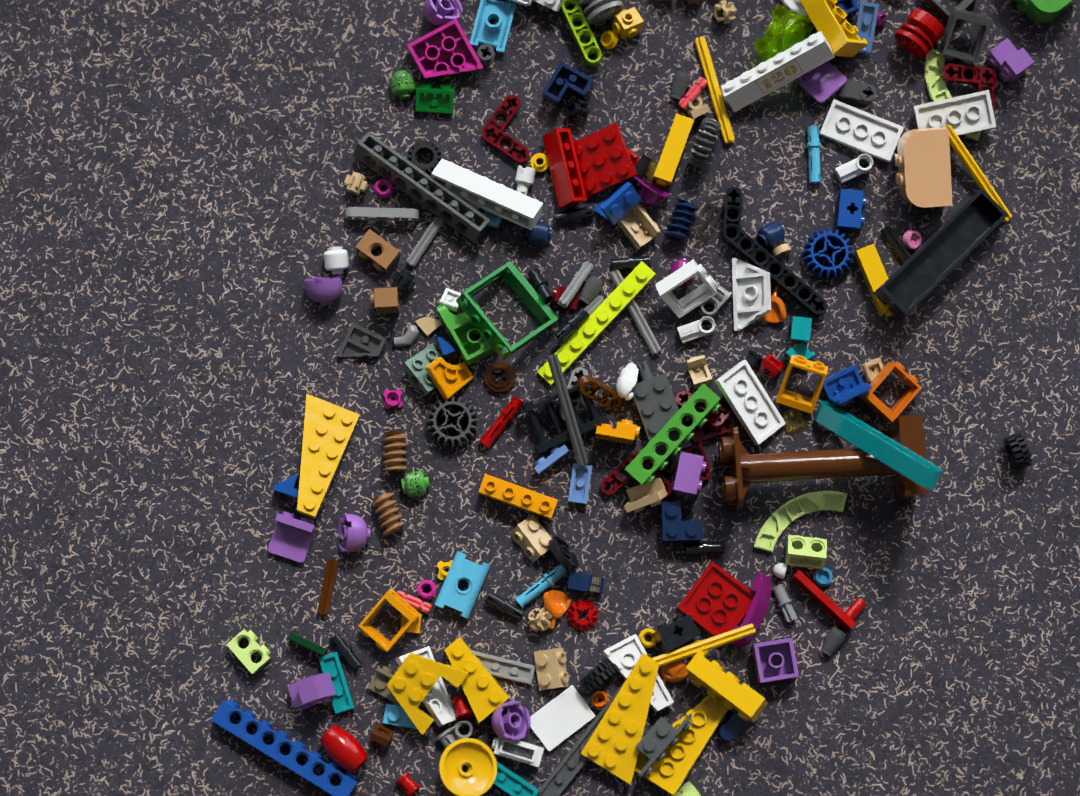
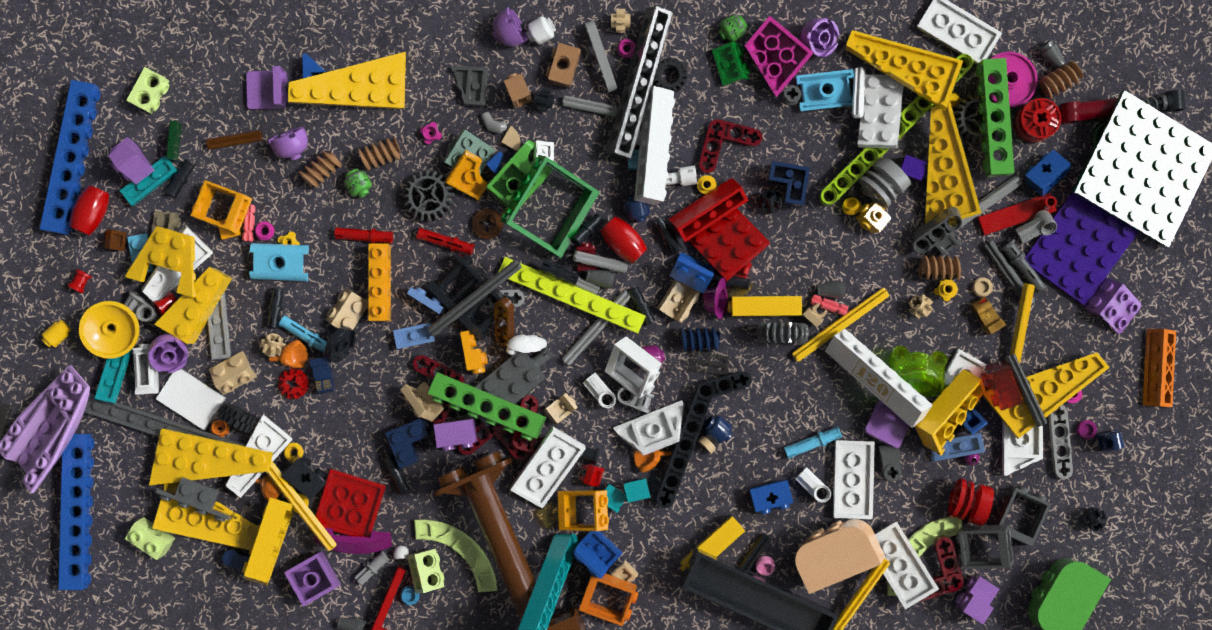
camera: 75 degrees right, 5 degrees up
blue gear [802,228,854,279] -> none
none -> red pin [334,227,394,244]
none -> red piece [600,216,647,264]

